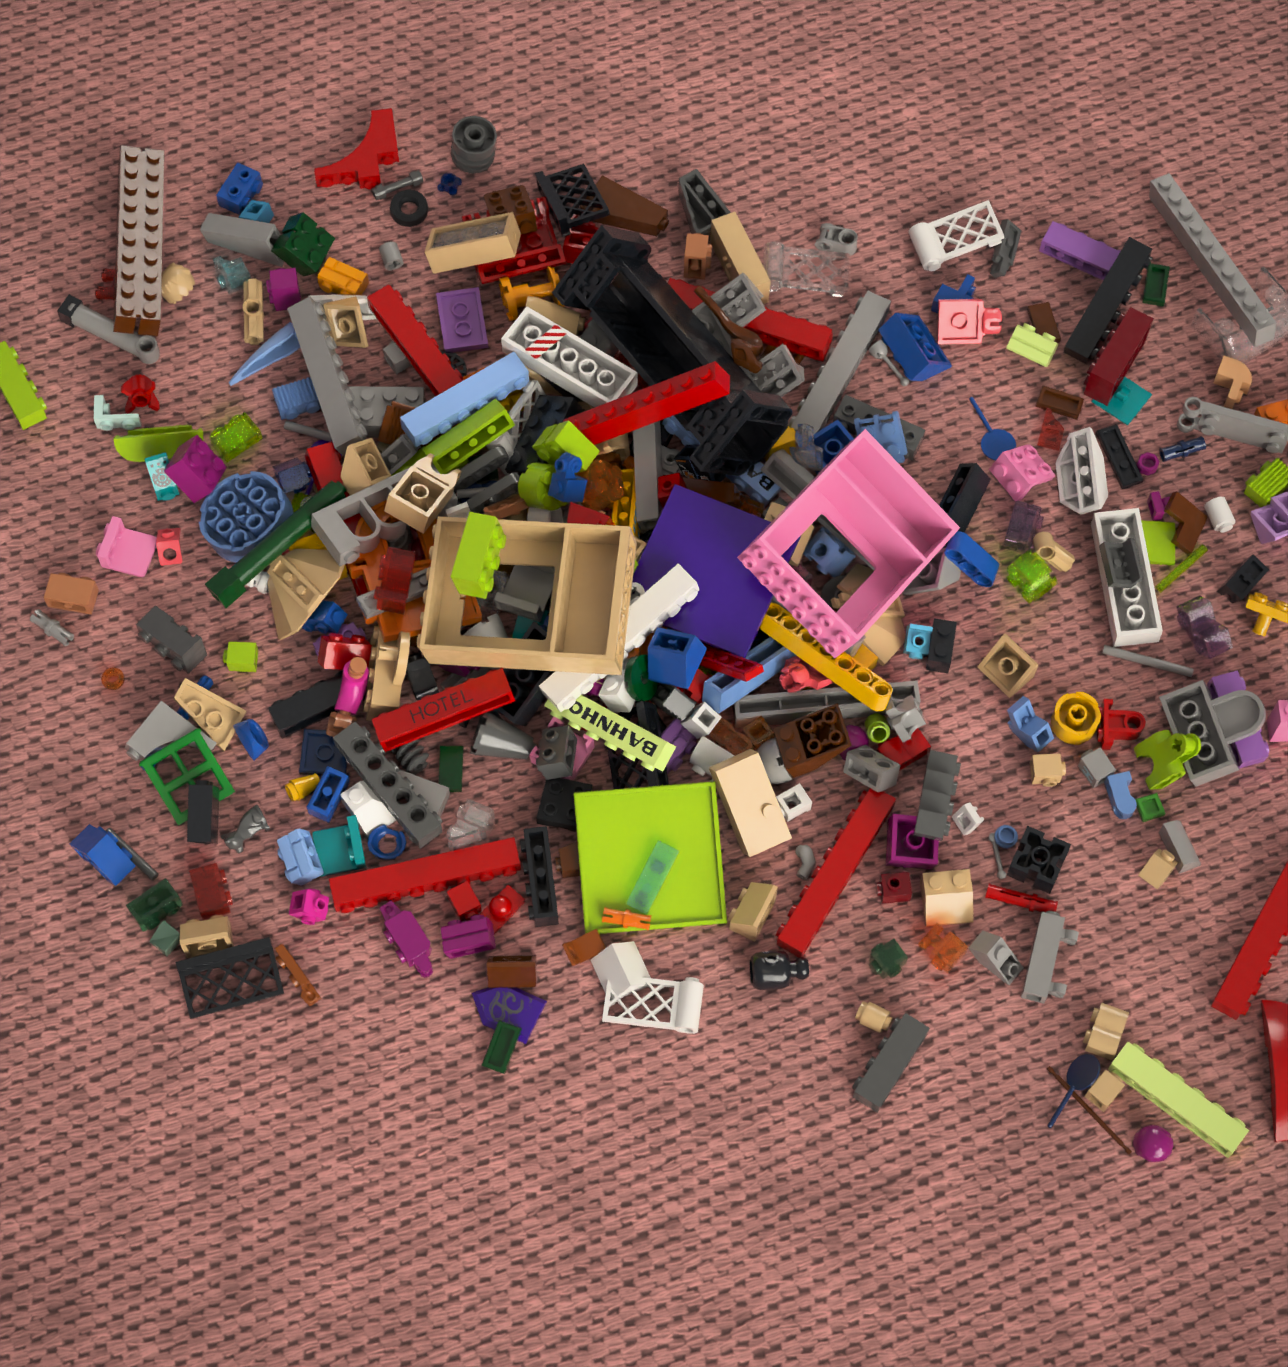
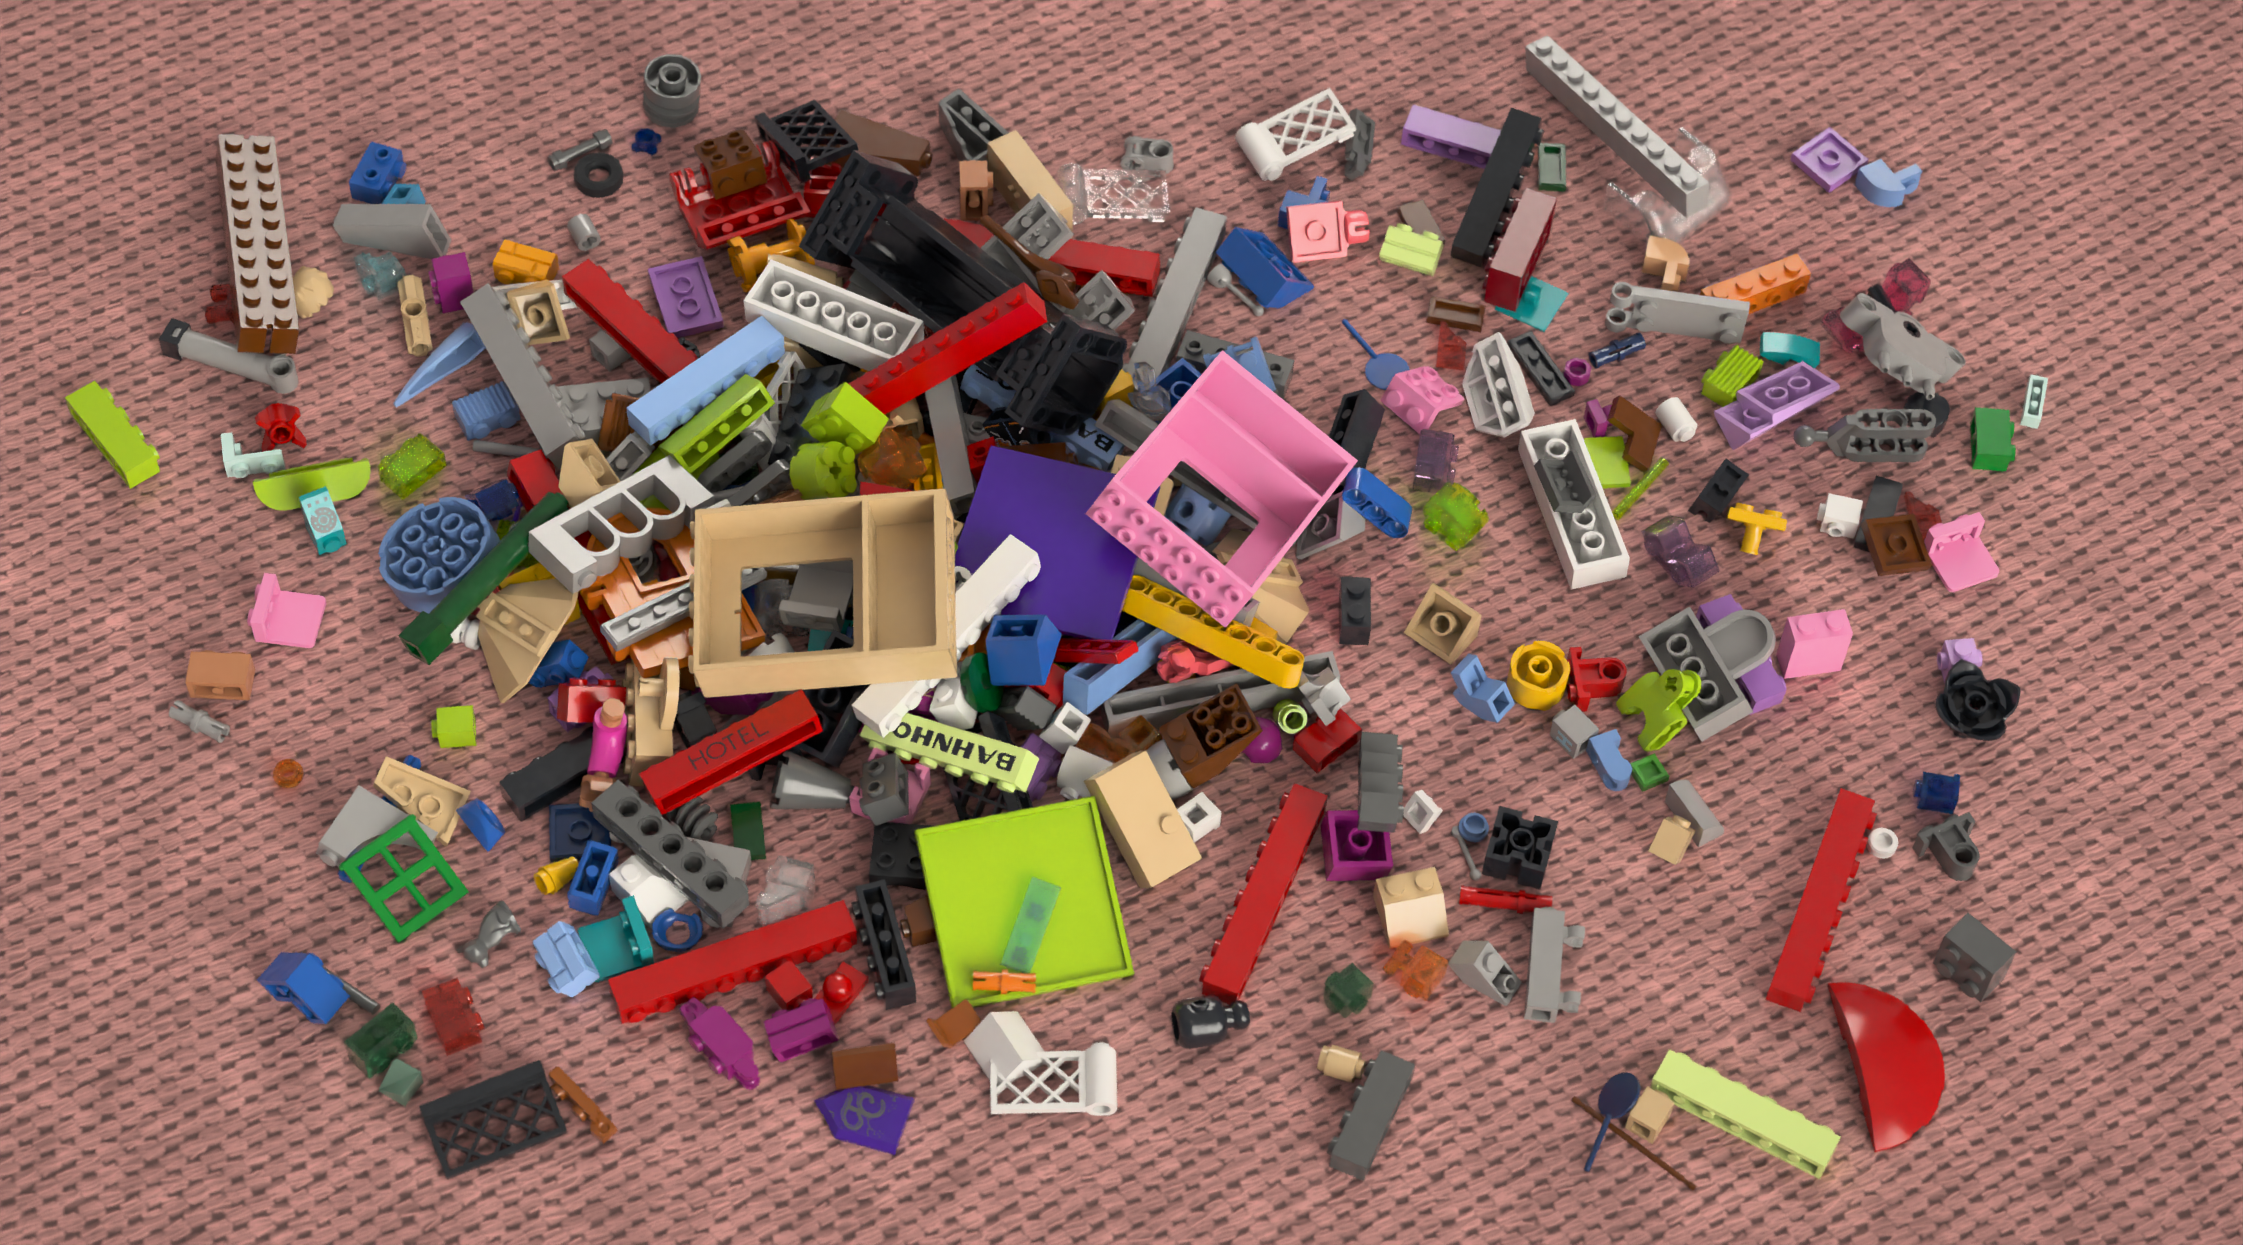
camera: 10 degrees left, 10 degrees down
dark grey wedge [136,606,207,674] -> none
coral bracket [156,528,183,566] -> none
magenta brick [164,435,227,503] -> none
tan slope [180,915,234,958] -> none
black brick [187,780,219,844] -> none
dark green piece [271,212,335,277] -> none
dark pink brick [288,889,329,925] -> none
red arch [314,108,399,189] -> none
clear red brick [373,547,416,615] -> none
tan brick [384,453,461,534] -> none
tan brick [425,212,521,274] -> none
lime brick [451,512,506,599] -> none
dark green tile [481,1020,522,1074] -> none
sticker [525,324,566,360] -> none
blue brick [548,452,588,502] -> none
tan slope [728,882,778,942] -> none
light grey arm [795,845,816,880] -> none
light grey brick [843,745,900,793] -> none
dark red brick [876,872,912,903] -> none
medium azure brick [903,623,933,659] -> none
tan brick [1030,754,1066,787] -> none
tan piece [1033,532,1075,572] -> none
tan brick [1083,1003,1129,1061] -> none
light grey bar [1102,645,1194,677] -> none
magenta hair [1132,1125,1174,1162] -> none

